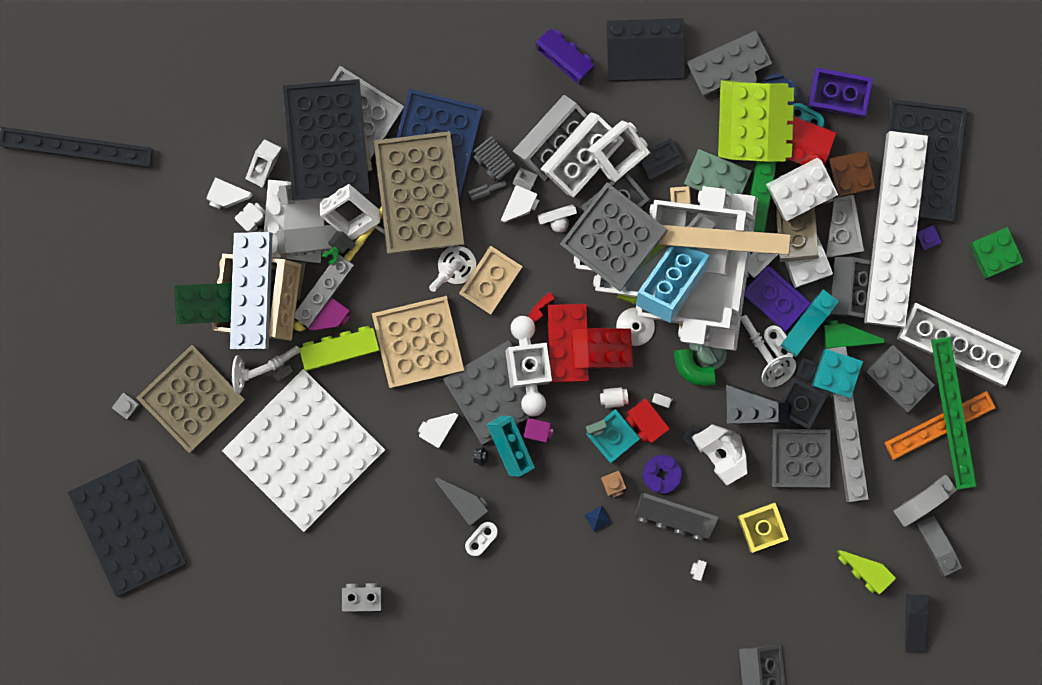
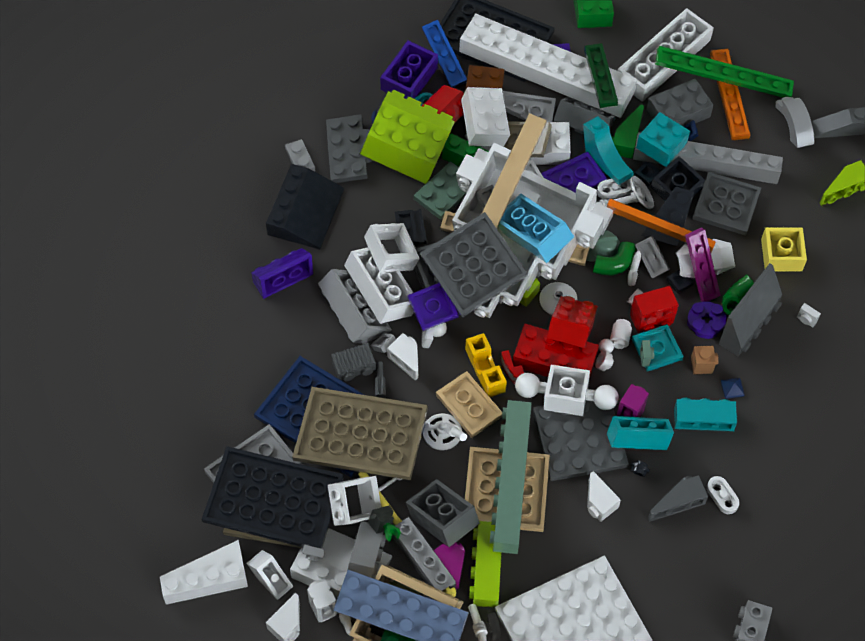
camera: 70 degrees left, 25 degrees down
none -> white wedge [160,540,248,604]
none -> light grey plate [285,139,315,171]
none -> dark grey brick [406,479,480,547]
none -> dark purple tile [407,283,459,331]
none -> blue plate [422,20,467,88]
none -> yellow arch [465,333,507,397]
none -> sand green brick [490,400,531,554]
none -> dark green plate [584,43,618,108]
none -> white plate [595,339,614,371]
none -> orange tile [607,199,716,253]
none -> white piece [628,251,641,286]
none -> light grey plate [635,236,670,278]
none -> teal brick [674,398,737,431]
none -> dark blue slope [684,120,699,141]
none -> magenta plate [685,228,721,302]
none -> green cylinder [722,274,755,315]

